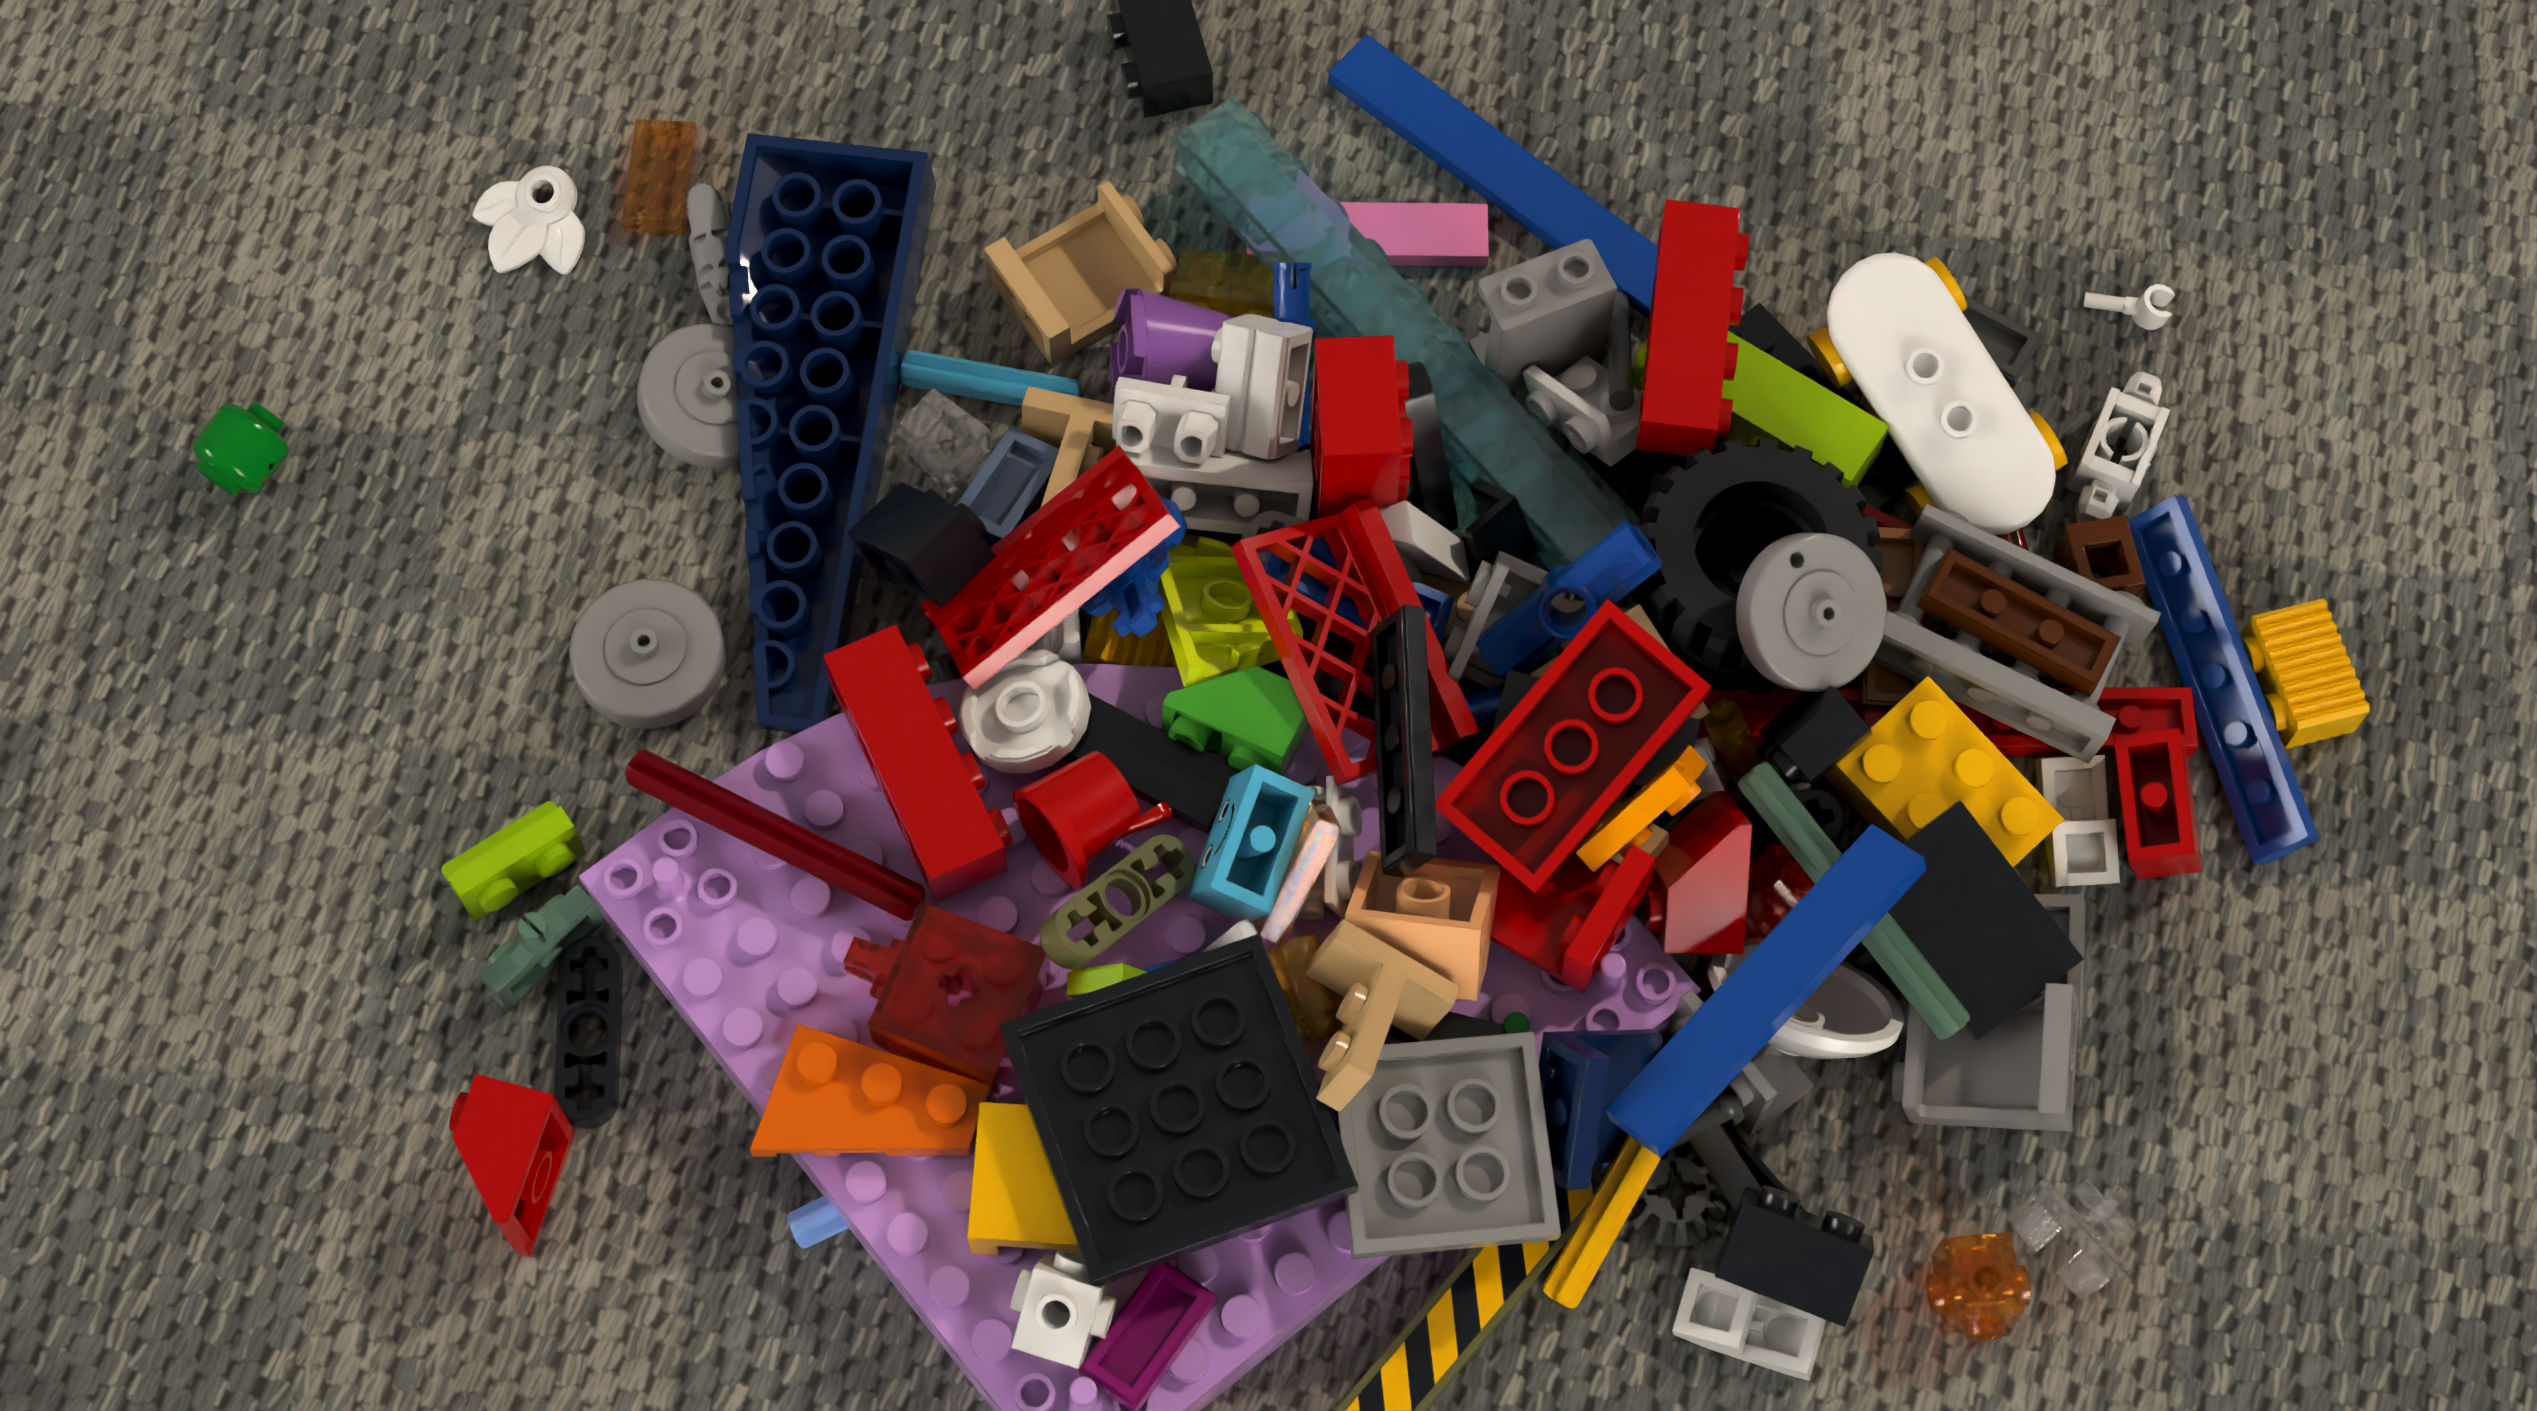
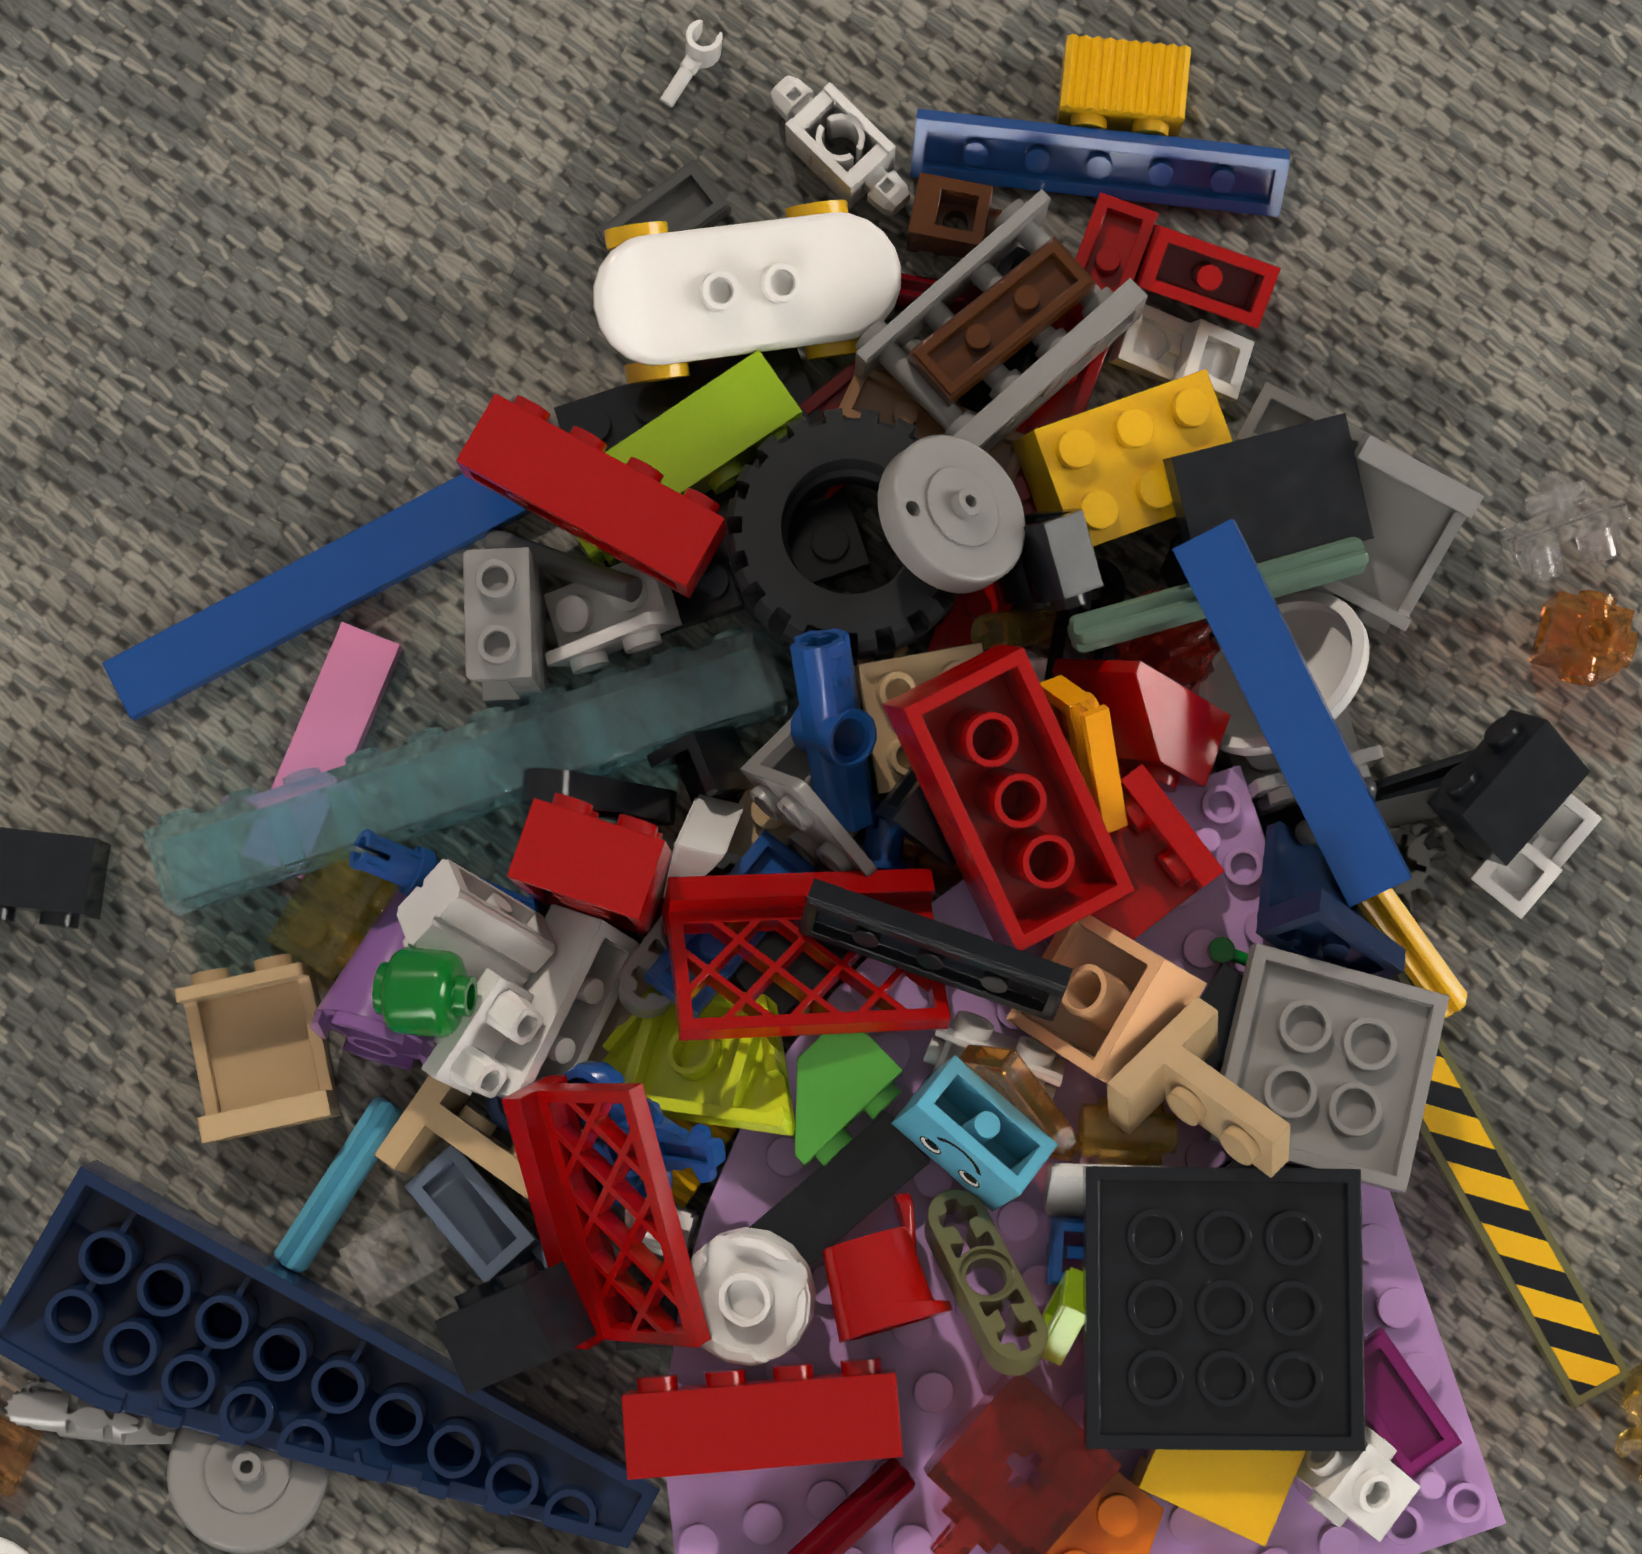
camera: 65 degrees left, 15 degrees up
none -> green head [372,947,477,1038]

